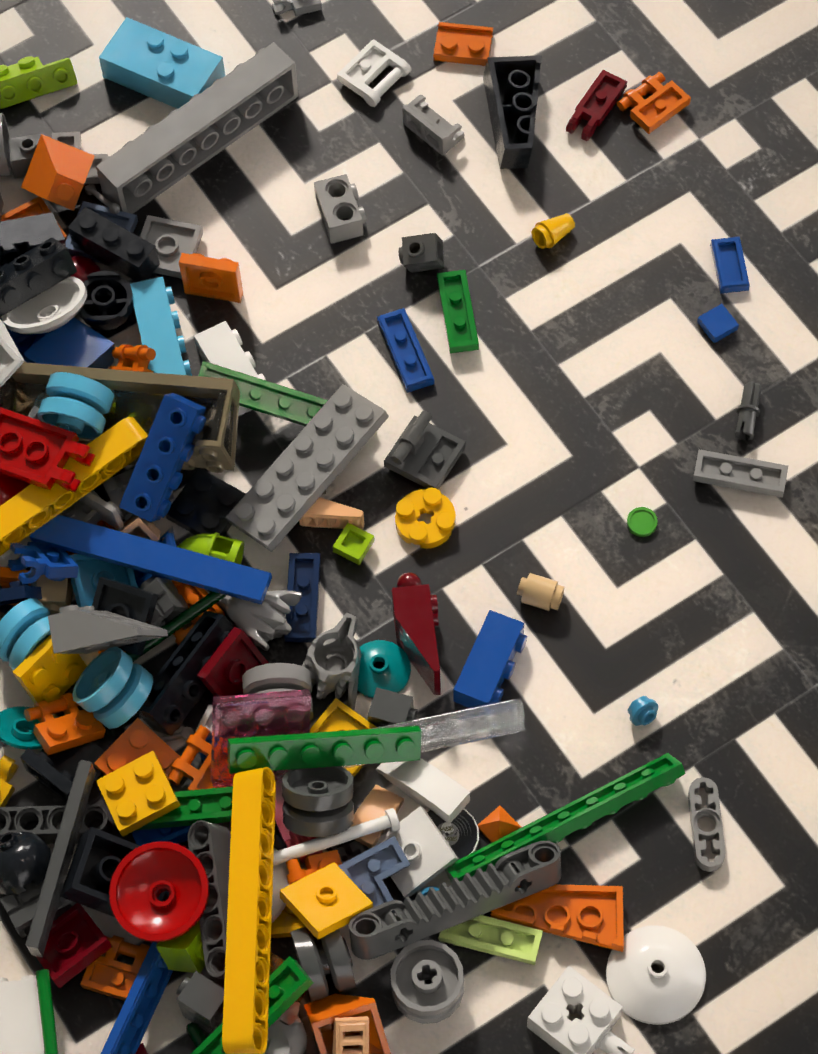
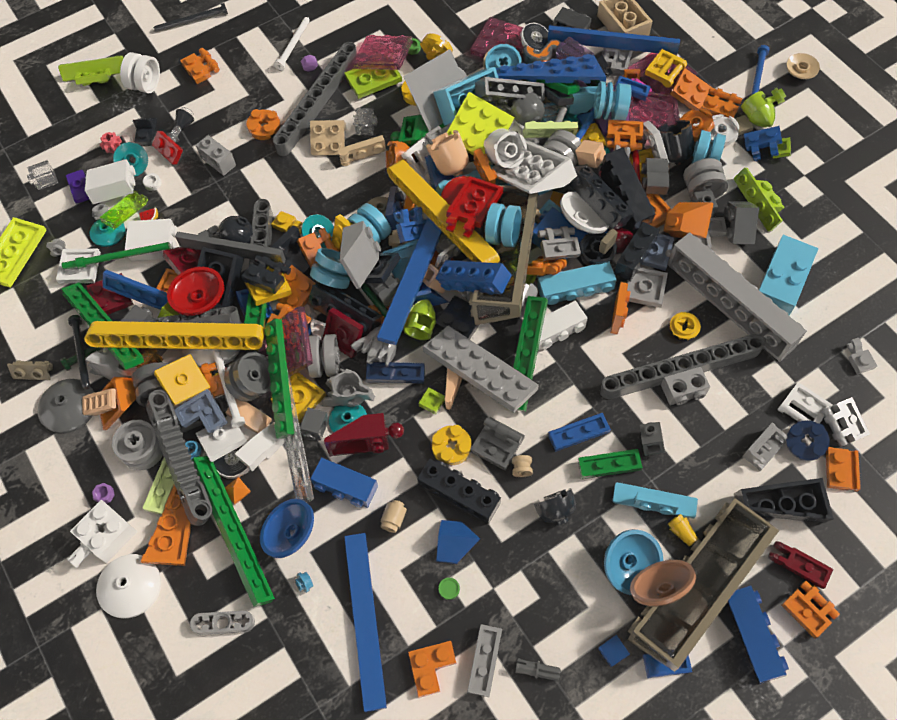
camera: 90 degrees right, 0 degrees up
none -> medium lavender tile [92,483,115,503]
none -> black plate [242,255,291,294]
none -> blue dish [260,499,314,558]
none -> blue tile [345,533,387,712]
none -> orange plate [408,641,457,698]
none -> black brick [417,459,501,524]
none -> blue slope [437,520,480,564]
none -> tan wheel [512,455,533,477]
none -> black cylinder [533,488,576,525]
none -> light grey plate [538,226,581,260]
none -> dark tan tile [599,229,618,254]
none -> dark grey beam [600,334,765,400]
none -> dark azure dish [604,529,664,595]
none -> medium azure bracket [613,482,698,519]
none -> clear smoke window [627,498,780,672]
none -> nougat dish [630,560,696,607]
none -> yellow gear [670,312,701,341]
none -> dark grey brick [724,201,759,244]
none -> blue brick [728,586,789,684]
none -> dark blue plate [786,420,830,461]
none -> plate [822,398,870,447]

